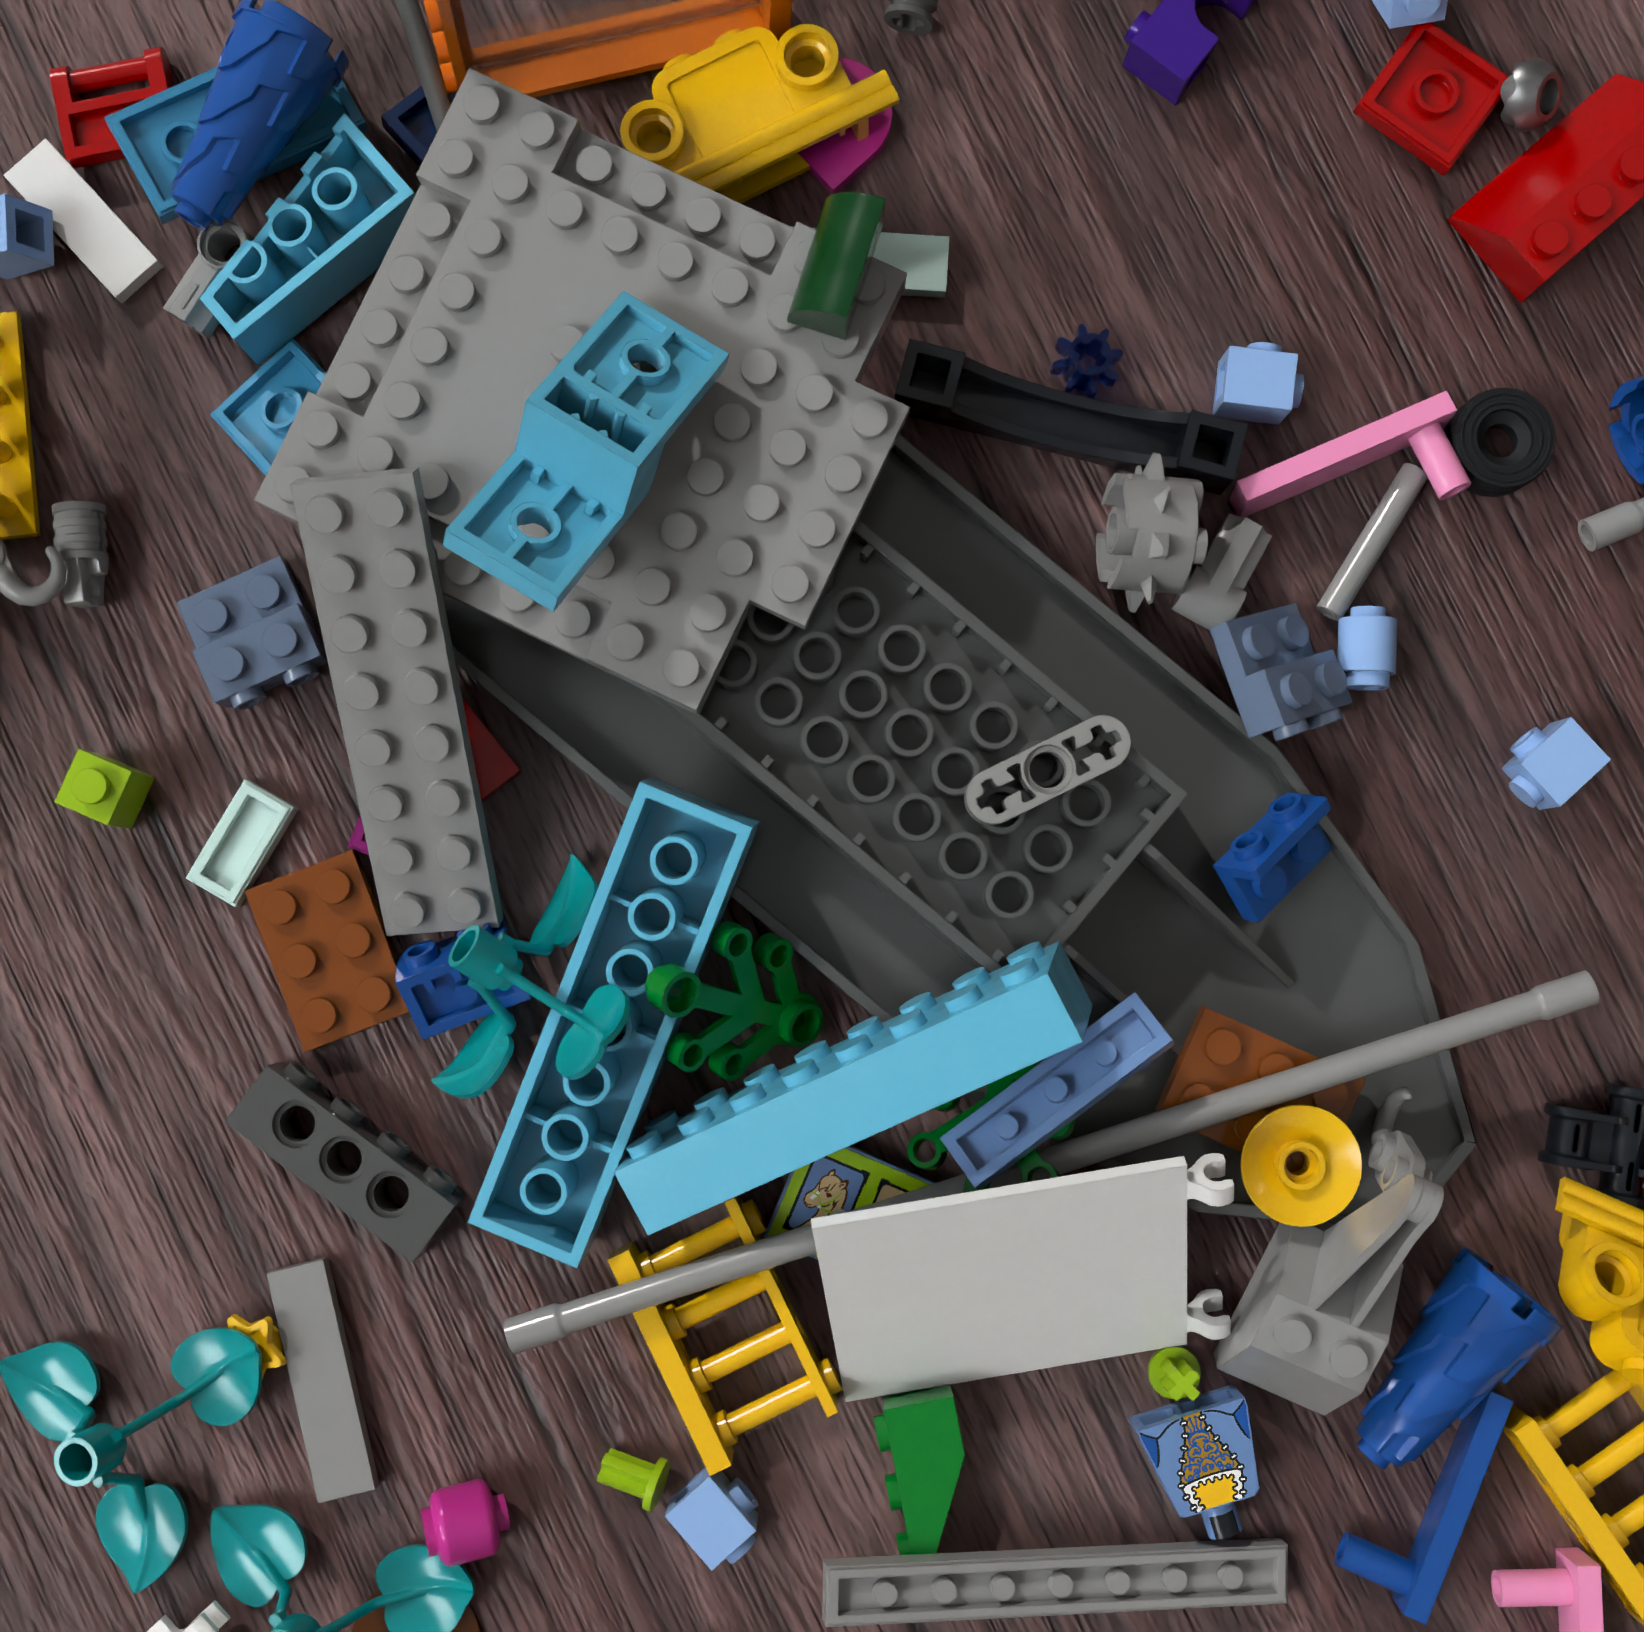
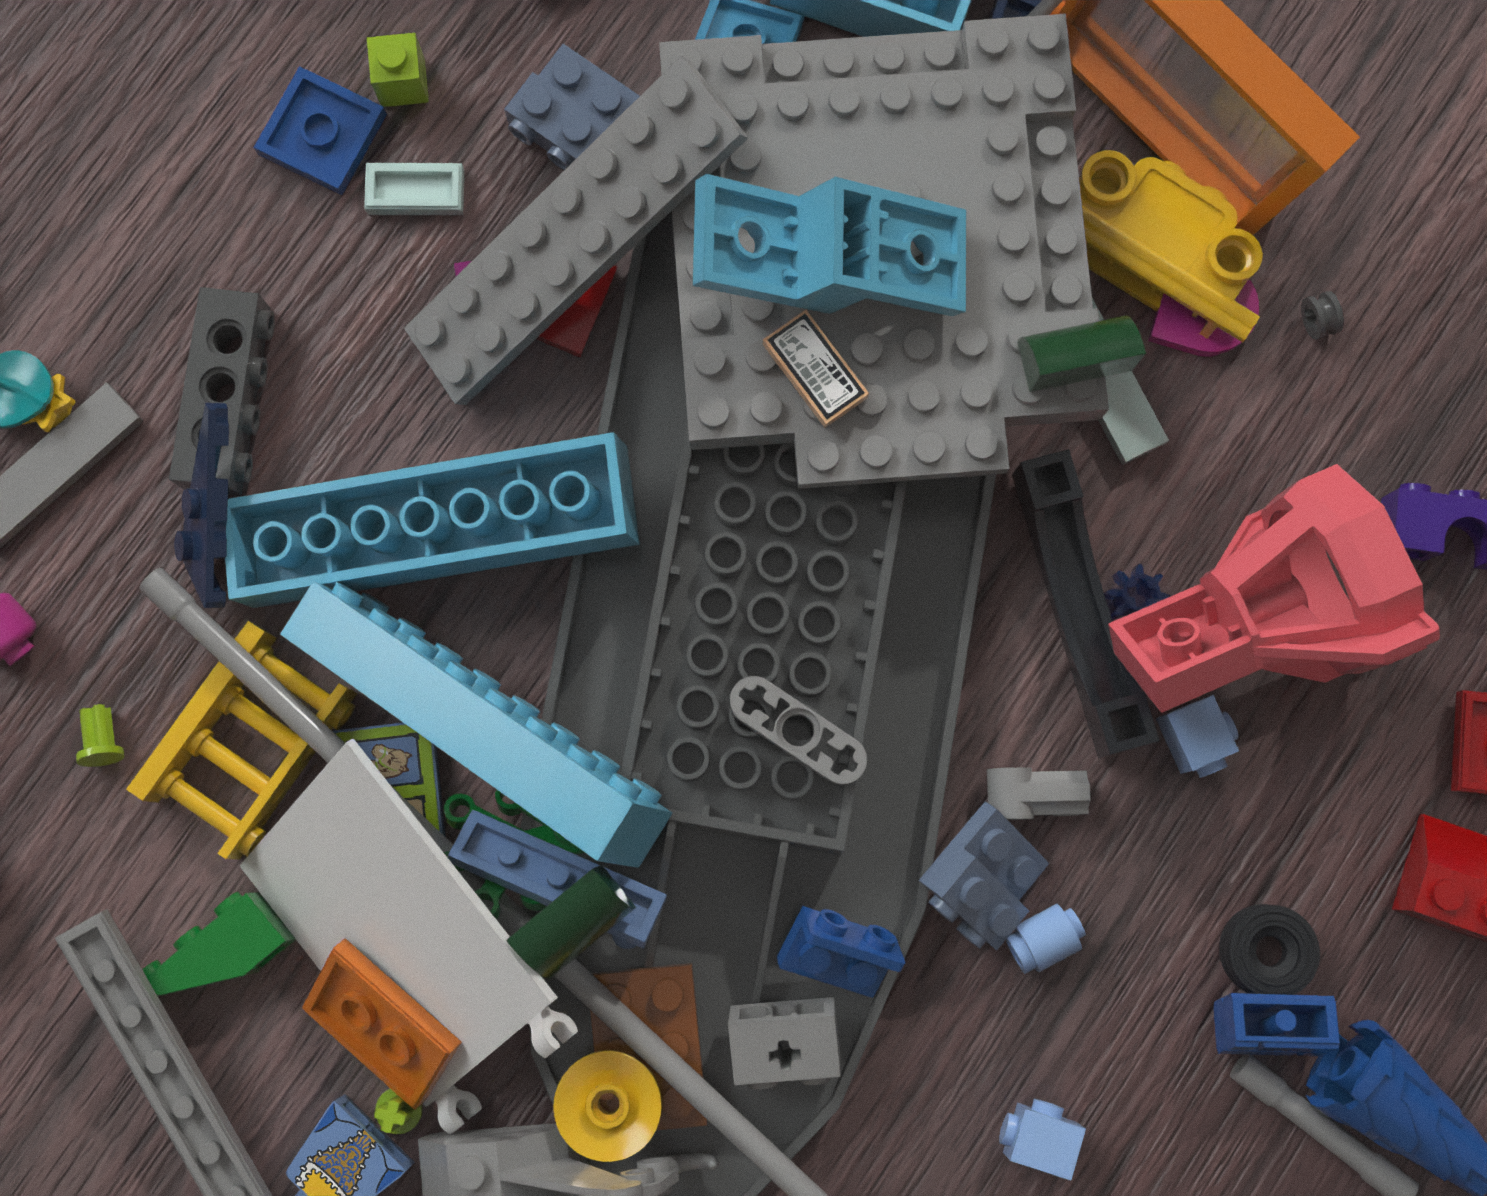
camera: 60 degrees right, 5 degrees down
dark orange plate [245,849,409,1052] -> none
blue bracket [395,918,531,1040] -> none
teal plant [431,854,631,1099] -> none
green plant [645,921,823,1081] -> none
light blue brick [665,1467,759,1571] -> none
light grey brick [1096,453,1208,612] -> none
bright pink piece [1229,390,1471,517] -> none
light grey piece [1316,463,1428,621] -> none
none -> dark blue wing [174,403,229,608]
none -> blue tile [253,66,387,195]
none -> orange tile [302,939,462,1110]
none -> dark green brick [506,865,636,979]
none -> light grey brick [728,997,841,1089]
none -> tile [763,310,869,428]
none -> coral plate [1108,464,1440,713]
none -> blue brick [1213,993,1340,1056]

